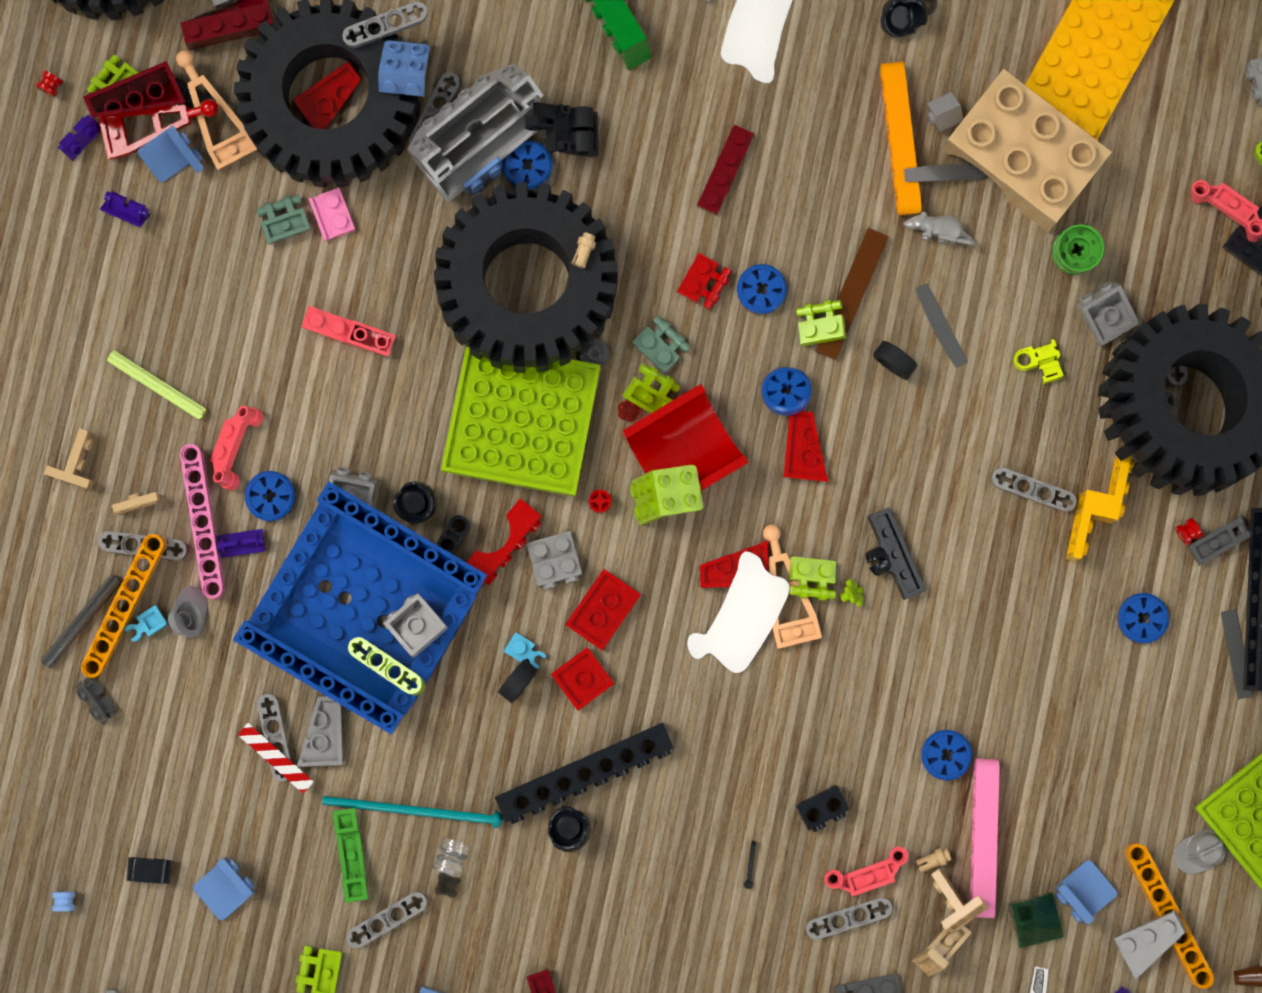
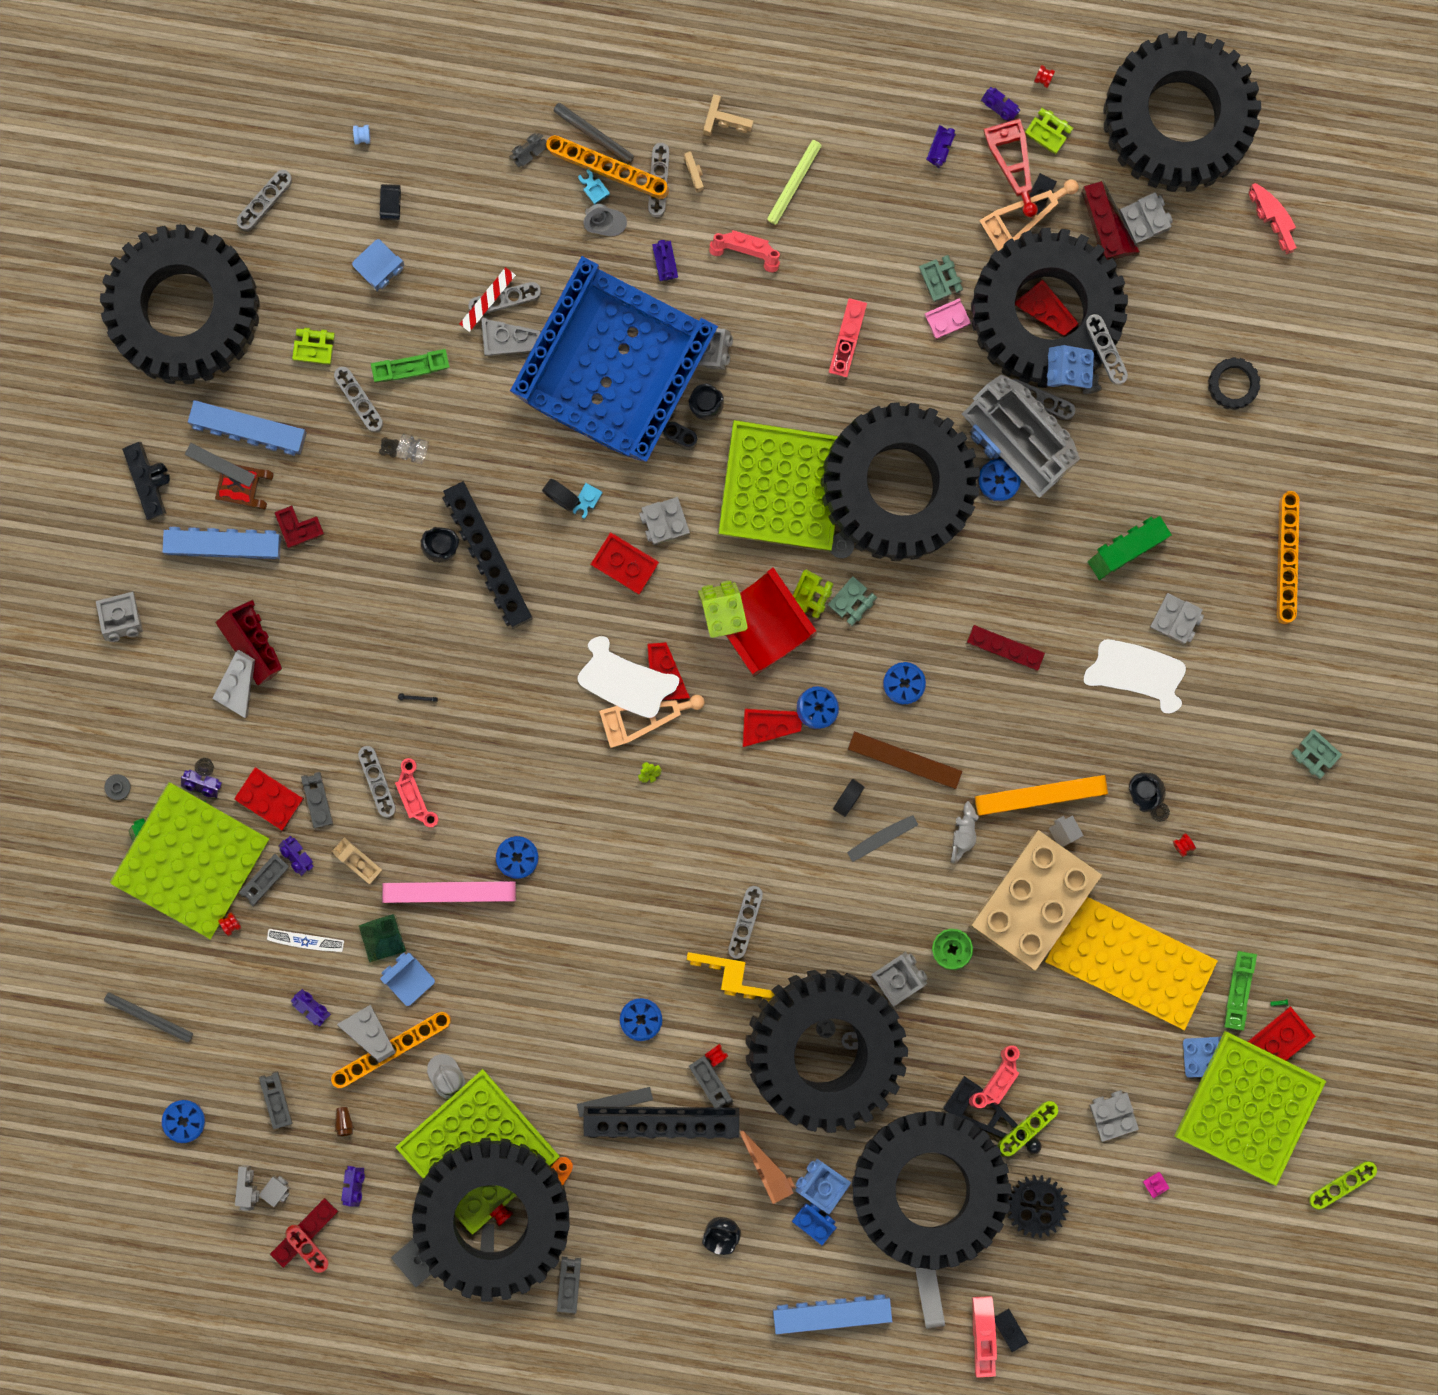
camera: 85 degrees right, 0 degrees up
dark red wedge [82,61,186,119] -> none
medium blue bracket [138,125,204,182] -> none
bright pink beam [180,444,226,600] -> none
blue wheel [245,471,296,521] -> none
teal bar [322,796,503,828] -> none
lime beam [348,637,425,696] -> none
light grey plate [383,593,448,658] -> none
red arch [466,498,542,587] -> none
black plate [525,102,599,158] -> none
red plate [551,647,614,711] -> none
tan animal [571,233,596,269] -> none
red wheel [589,489,611,513] -> none
clear red plate [617,400,640,422] -> none
red plate [677,253,732,310] -> none
lime plate [789,556,836,601] -> none
black brick [795,785,850,832] -> none
lime plate [796,299,846,346] -> none
black plate [866,507,926,600] -> none
dark grey sticker [904,164,987,182] -> none
tan animal [916,848,952,874] -> none
tan bracket [931,869,989,934] -> none
neon yellow piece [1013,339,1064,385] -> none

